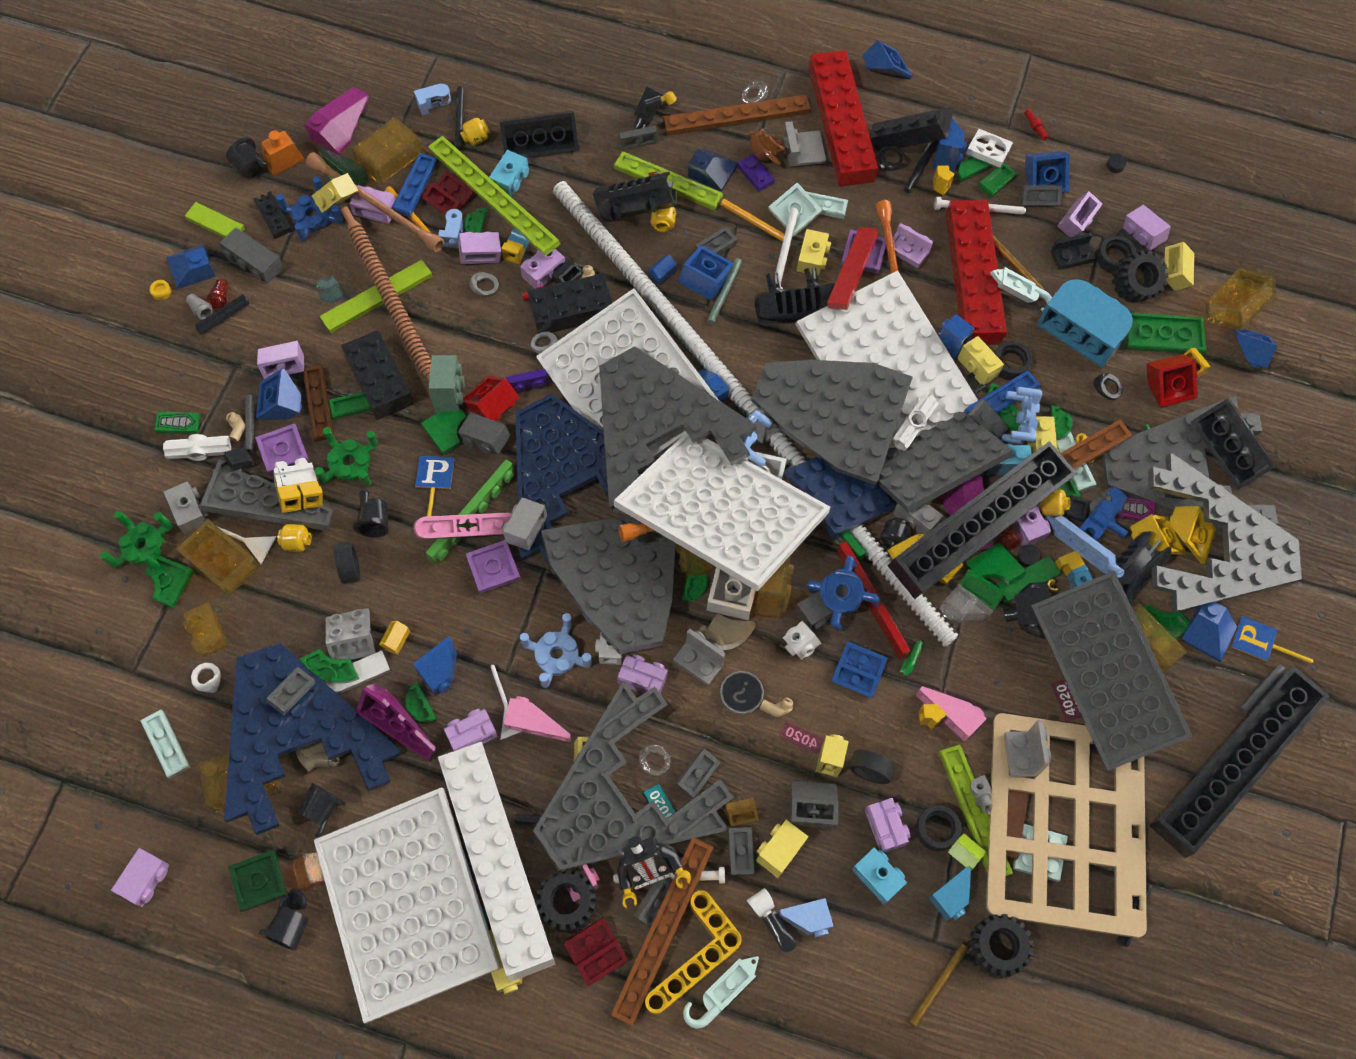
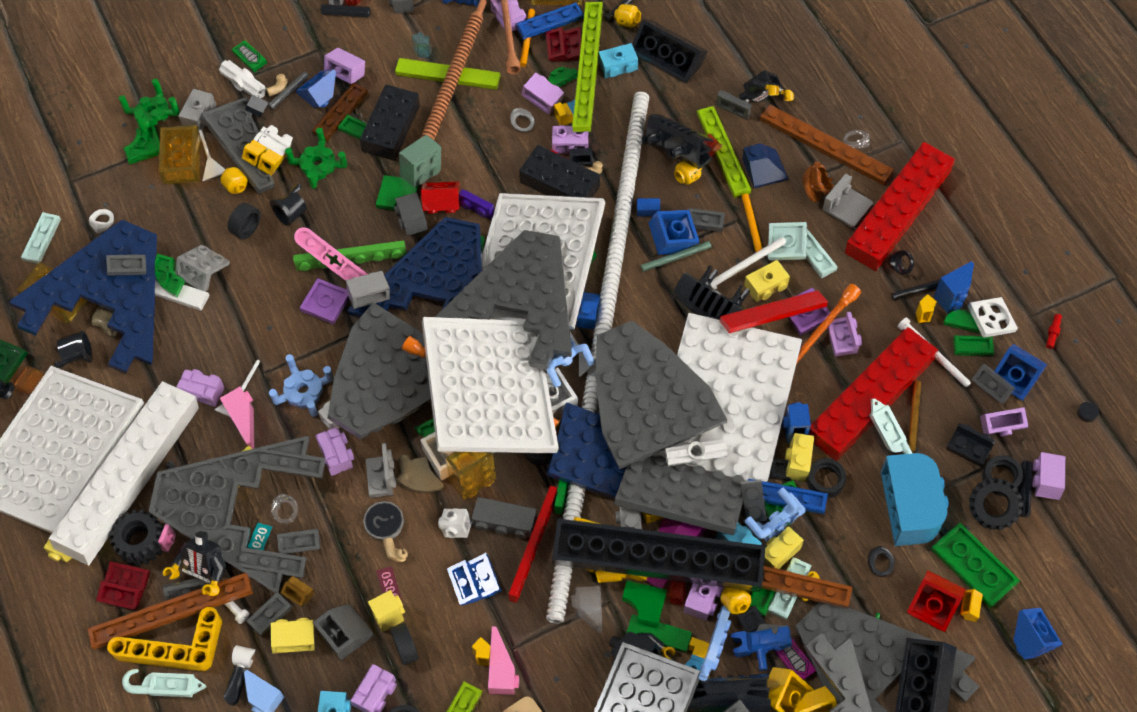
camera: 50 degrees right, 5 degrees down
clear yellow brick [183,602,229,657] -> none
medium lavender plate [255,423,309,475] -> none
magenta wedge [356,683,436,762] -> none
yellow piece [379,621,410,655] -> none
green tile [405,681,437,724] -> none
blue slope [413,636,457,696] -> none
blue piece [415,456,455,517] -> none
light blue leg [438,209,464,248] -> none
light grey piece [531,332,558,354] -> none
dark purple plate [737,154,775,192] -> none
blue plate [807,556,881,631] -> none
blue slope [862,40,913,79] -> none
black slope [870,107,953,152] -> none
black head [880,518,911,549] -> none
green piece [900,640,923,677] -> none
green tile [957,569,1006,611] -> none
black tile [1017,545,1040,567] -> none
green tile [1050,405,1073,440] -> none
light yellow brick [1165,242,1194,291] -> none
clear yellow brick [1205,268,1276,331] -> none

